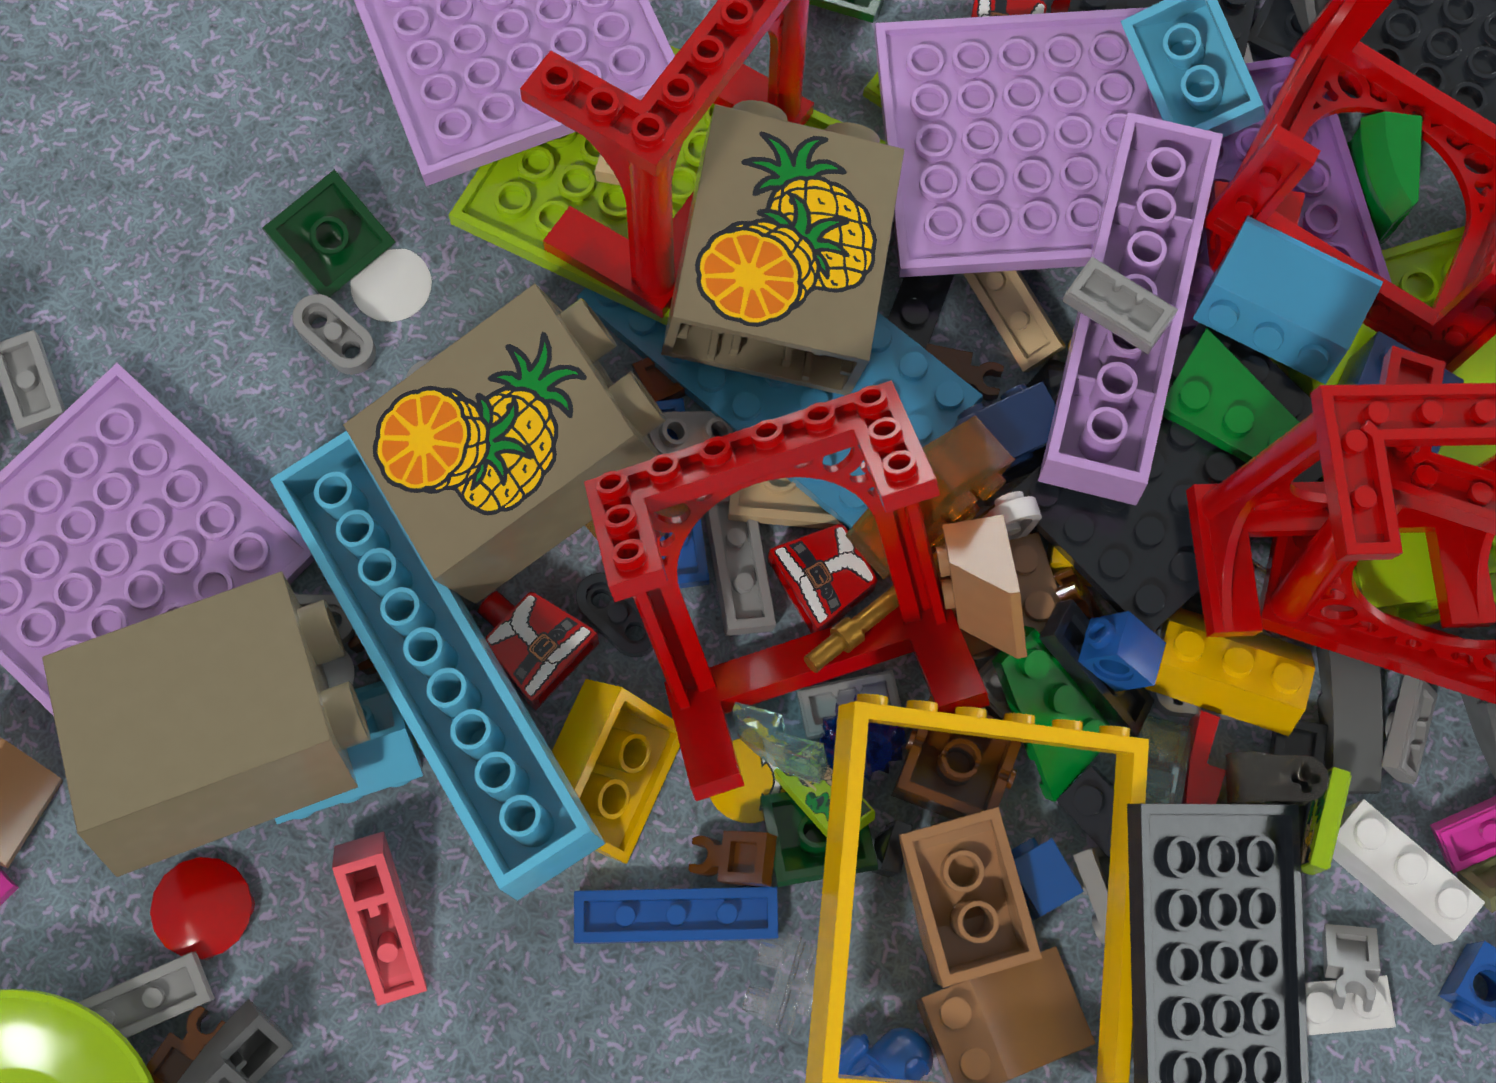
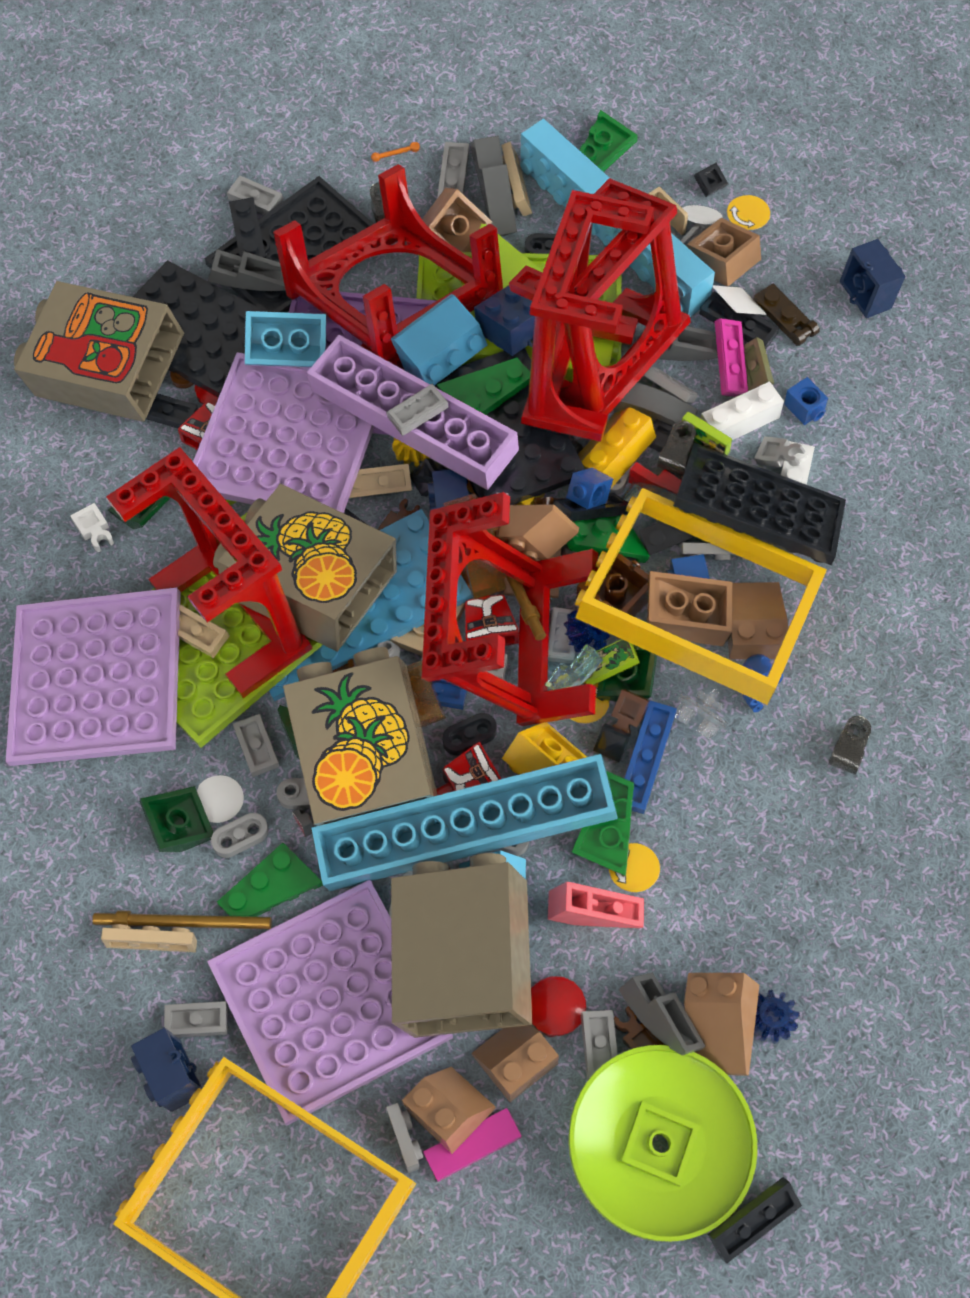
camera: 65 degrees left, 10 degrees down
green slope [1347,111,1422,245] -> none
none -> pearl gold bar [92,910,272,929]
none -> tan plate [101,924,197,952]
none -> green wing [217,843,323,917]
none -> light grey plate [233,714,279,777]
none -> medium nougat slope [471,1025,559,1102]
none -> green wing [572,771,634,876]
none -> black tile [593,723,631,762]
none -> yellow sticker [609,843,660,892]

